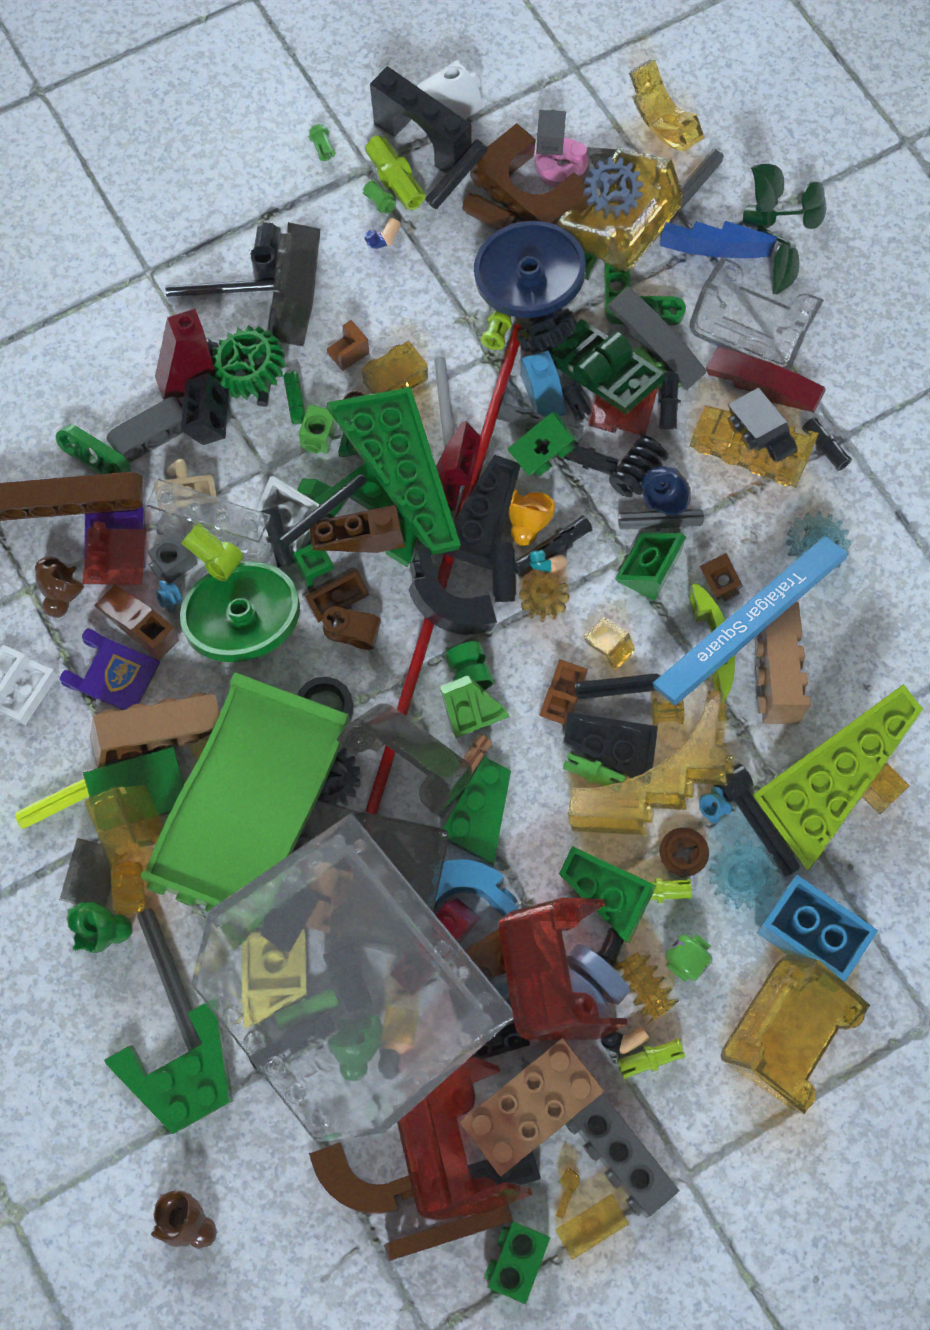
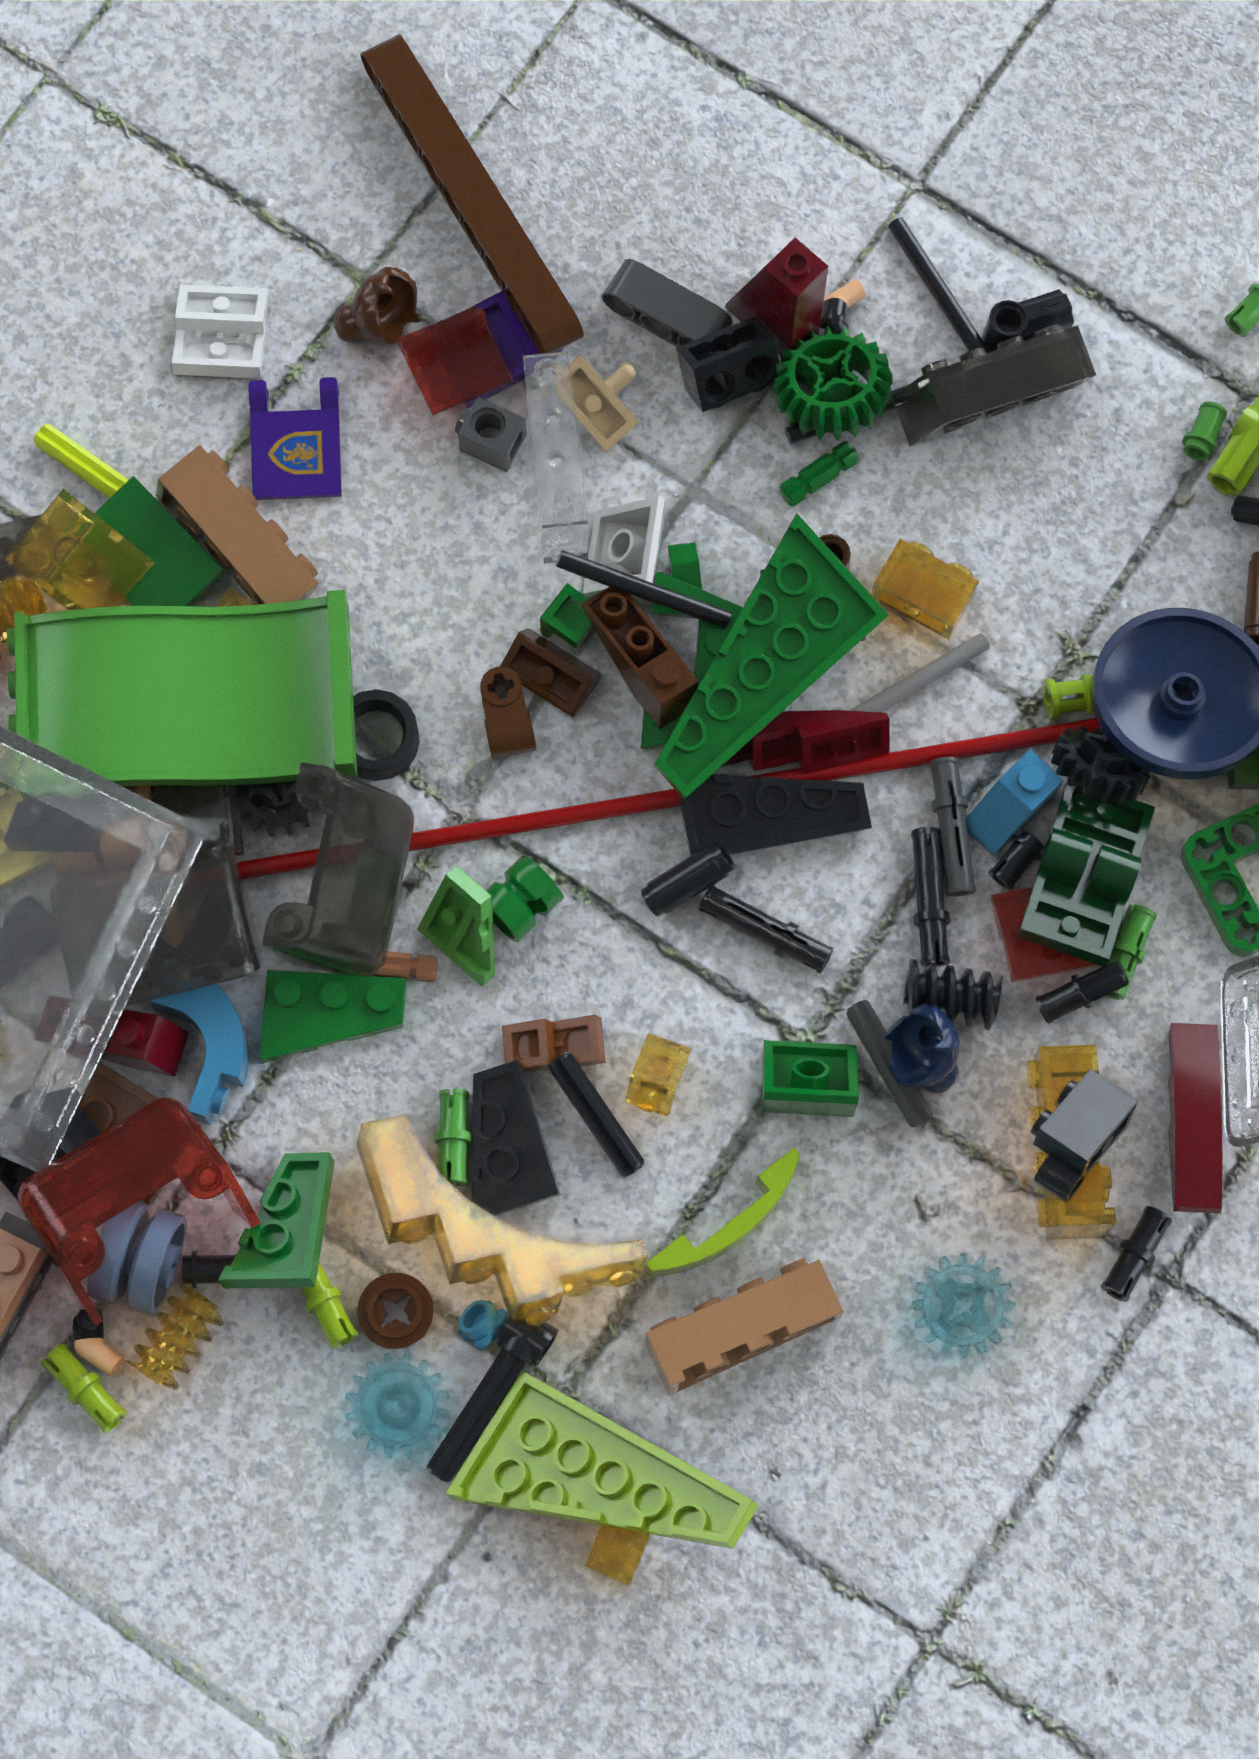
camera: 65 degrees right, 5 degrees up
green beam [56,424,131,474] -> none
reddish brown slope [94,585,179,661] -> none
dark azure plate [156,580,182,614] -> none
green dish [180,561,300,662] -> none
lime piece [181,523,244,581] -> none
black pin [260,506,295,568] -> none
bright green brick [299,404,338,454] -> none
dark orange panel [327,320,369,371] -> none
arm [364,218,401,249] -> none
black arch [409,548,497,635] -> none
green brick [508,412,578,477] -> none
light orange piece [509,490,555,546] -> none
clear yellow gear [519,571,570,623] -> none
teal arm [529,550,567,573] -> none
dark grey slope [608,286,707,391] -> none
clear yellow bush [651,698,685,726] -> none
dark azure tile [653,536,847,706] -> none
bright green head [665,934,713,982] -> none
reddish brown brick [700,553,743,602] -> none
clear yellow windscreen [721,955,870,1114] -> none
dark azure brick [756,875,878,989] -> none

